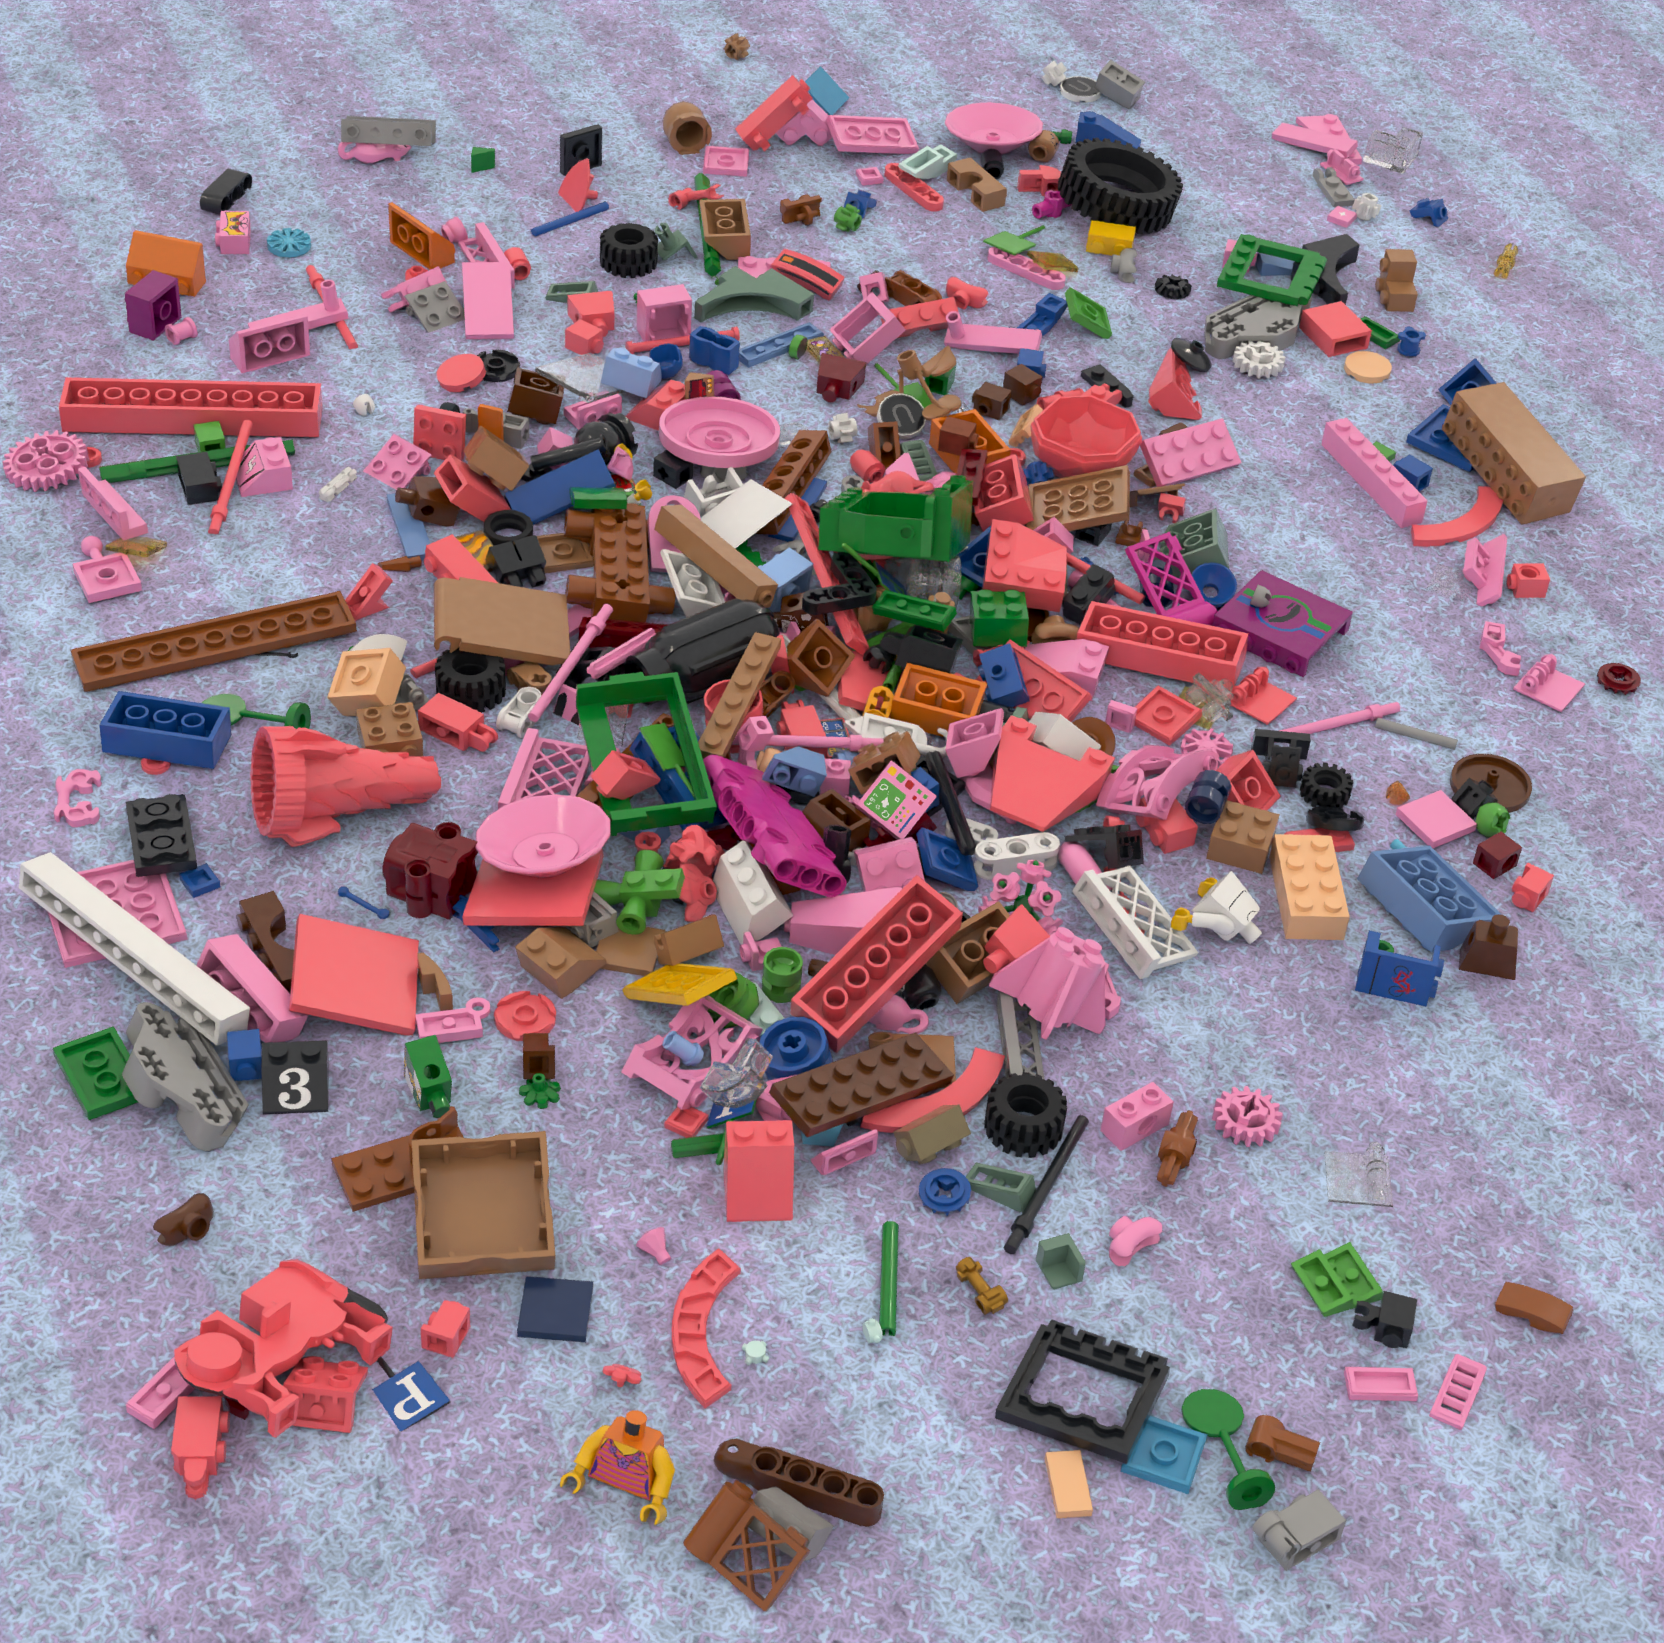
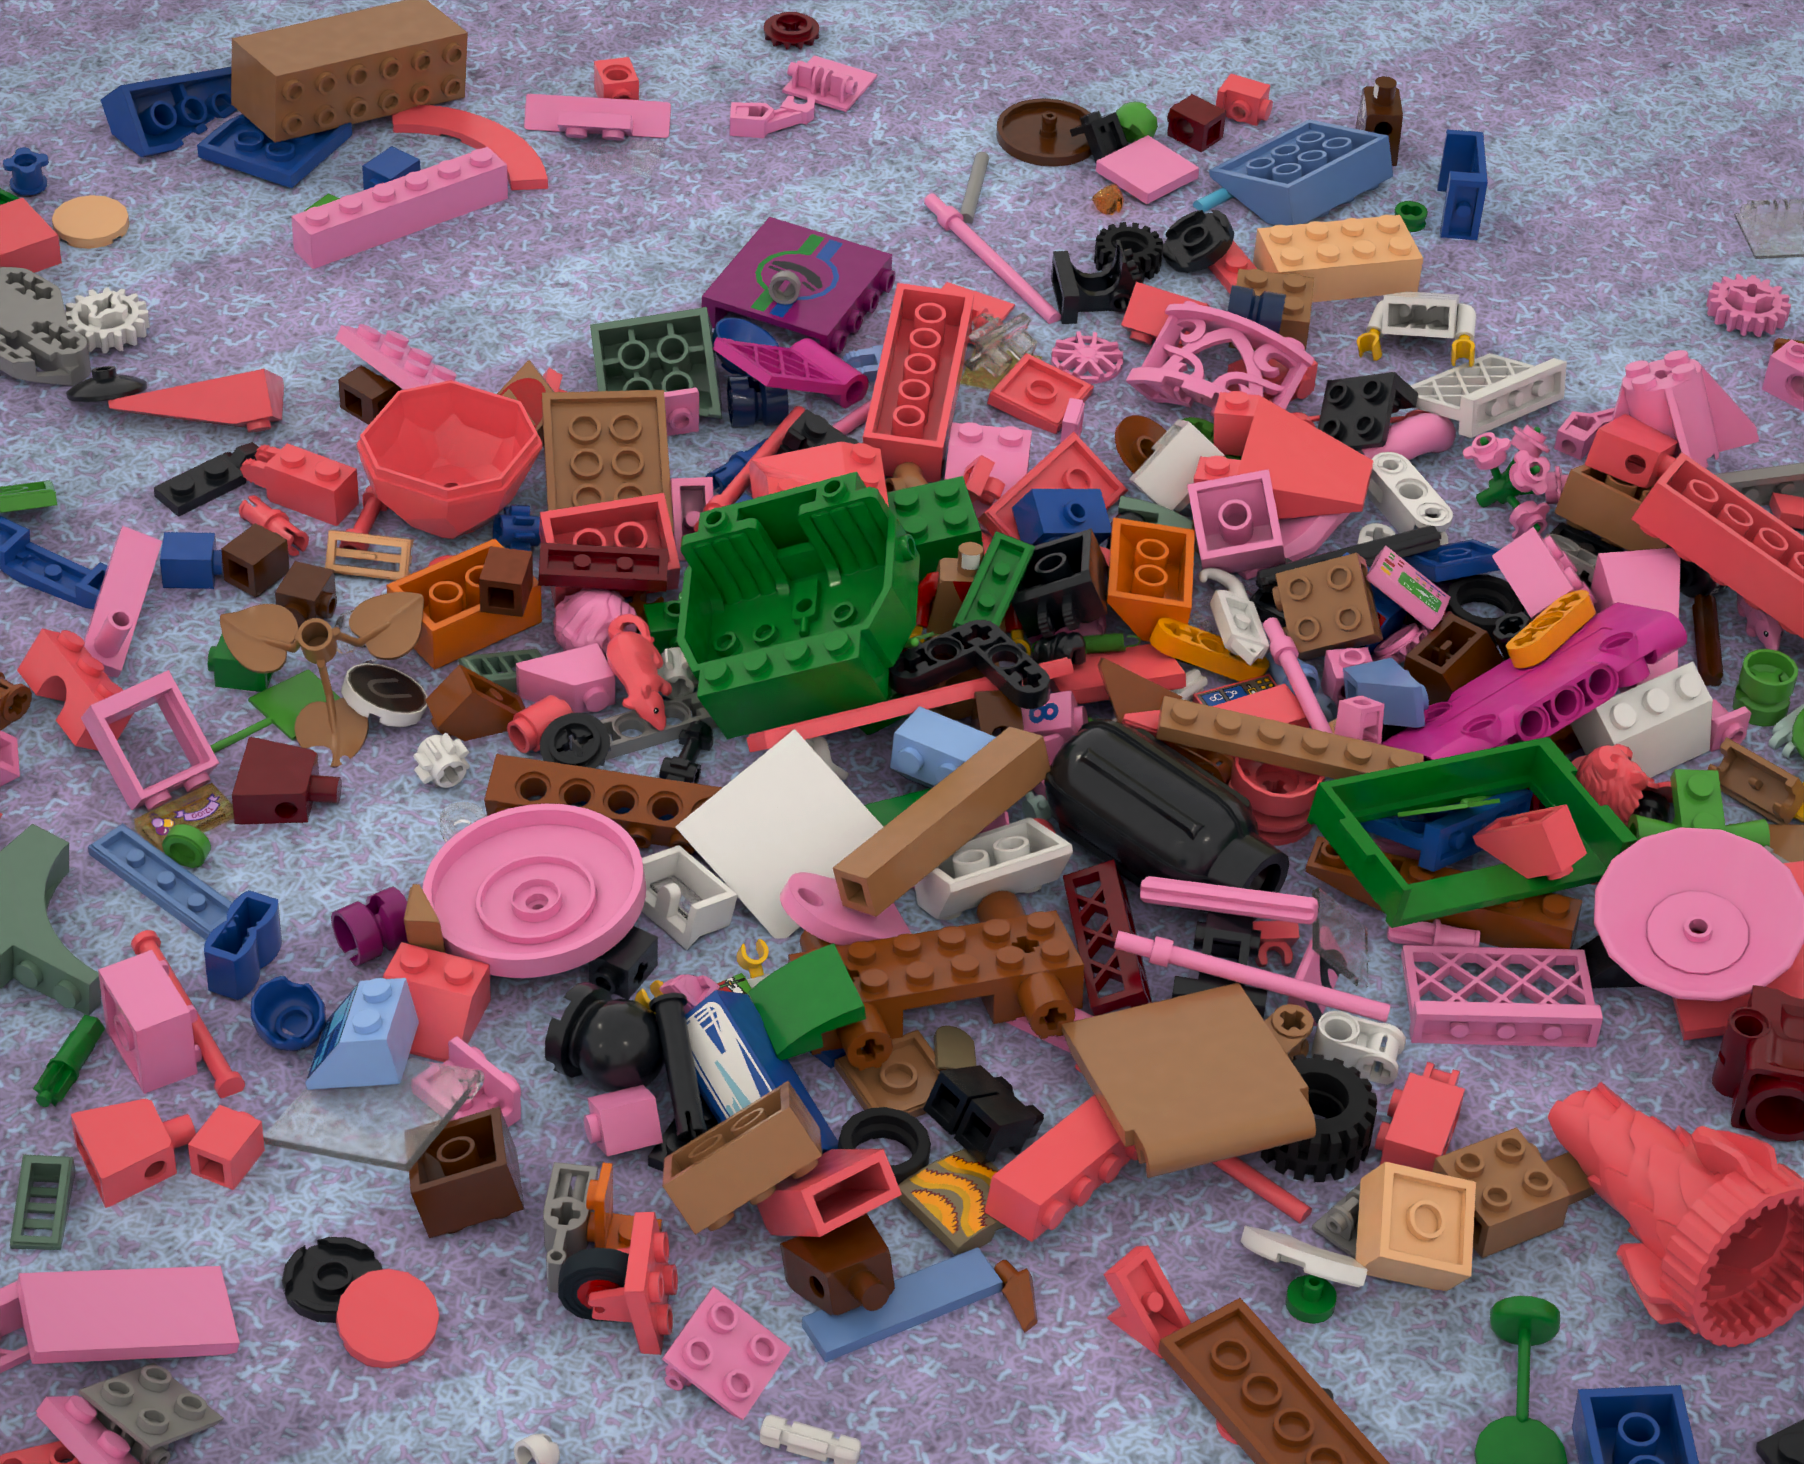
camera: 100 degrees left, 0 degrees up
none -> black gear [540,713,611,768]
none -> dark tan piece [933,1026,976,1069]
none -> coral tile [963,455,1005,506]
none -> light orange beam [1506,590,1596,668]

